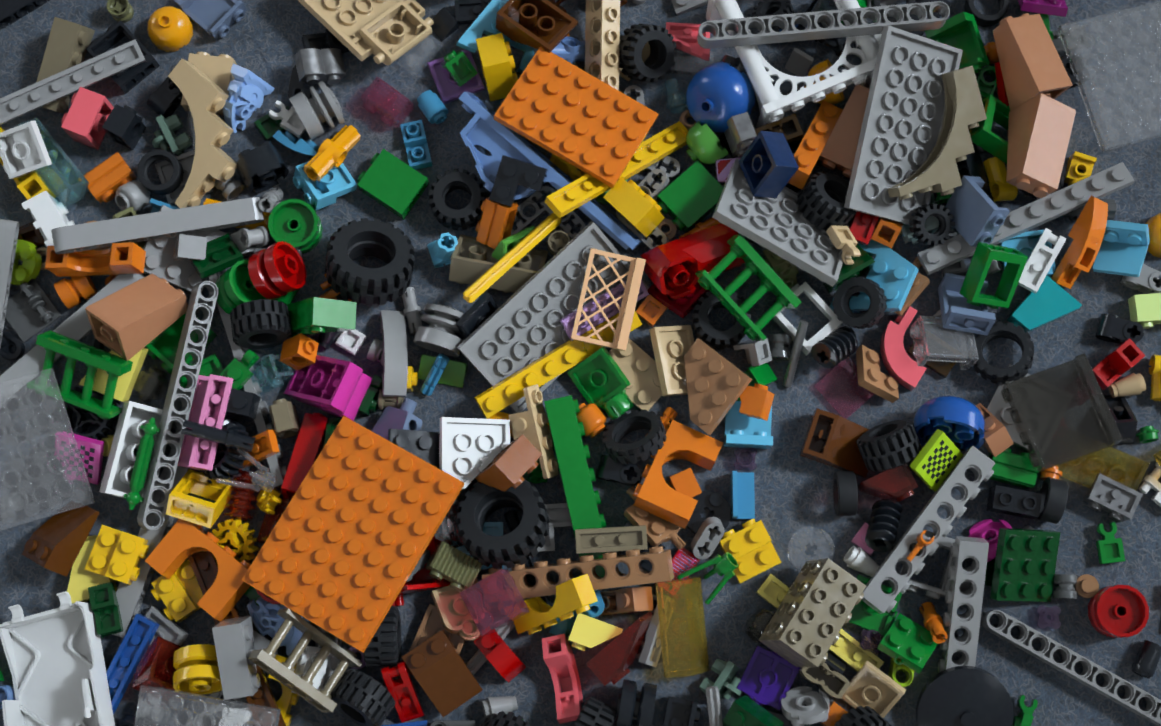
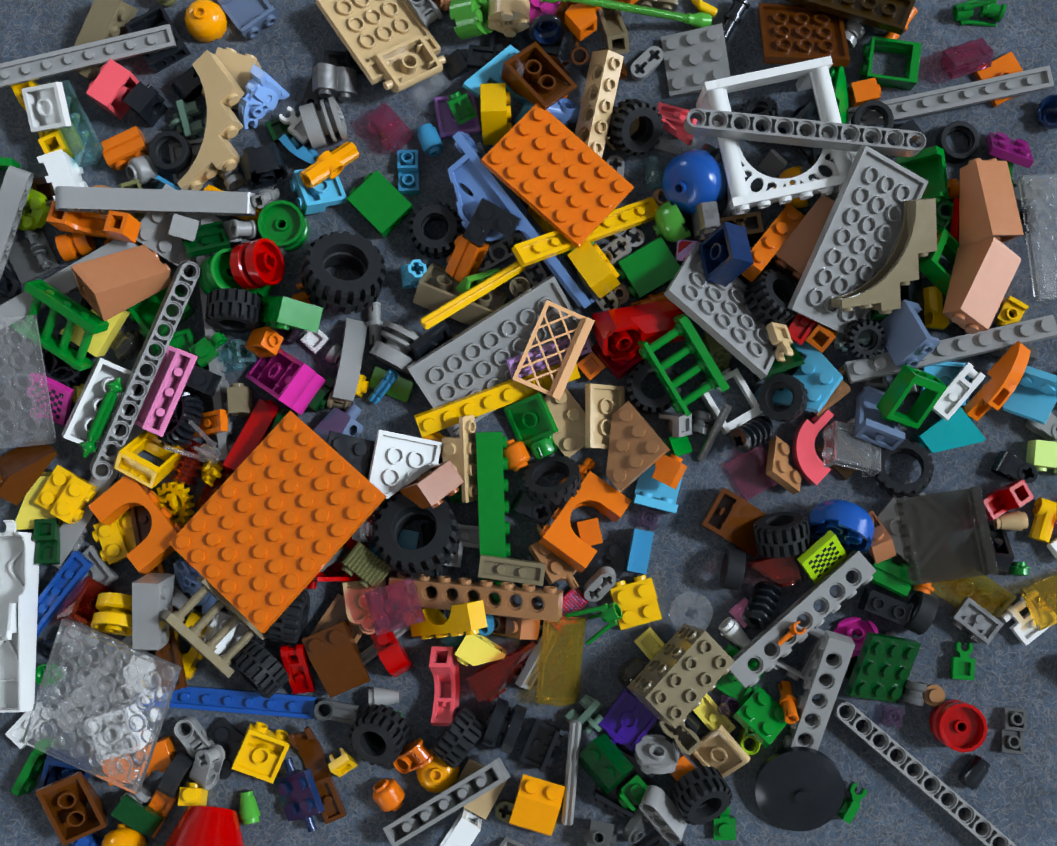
camera: 10 degrees right, 5 degrees up
black pin [181,419,255,452] -> none

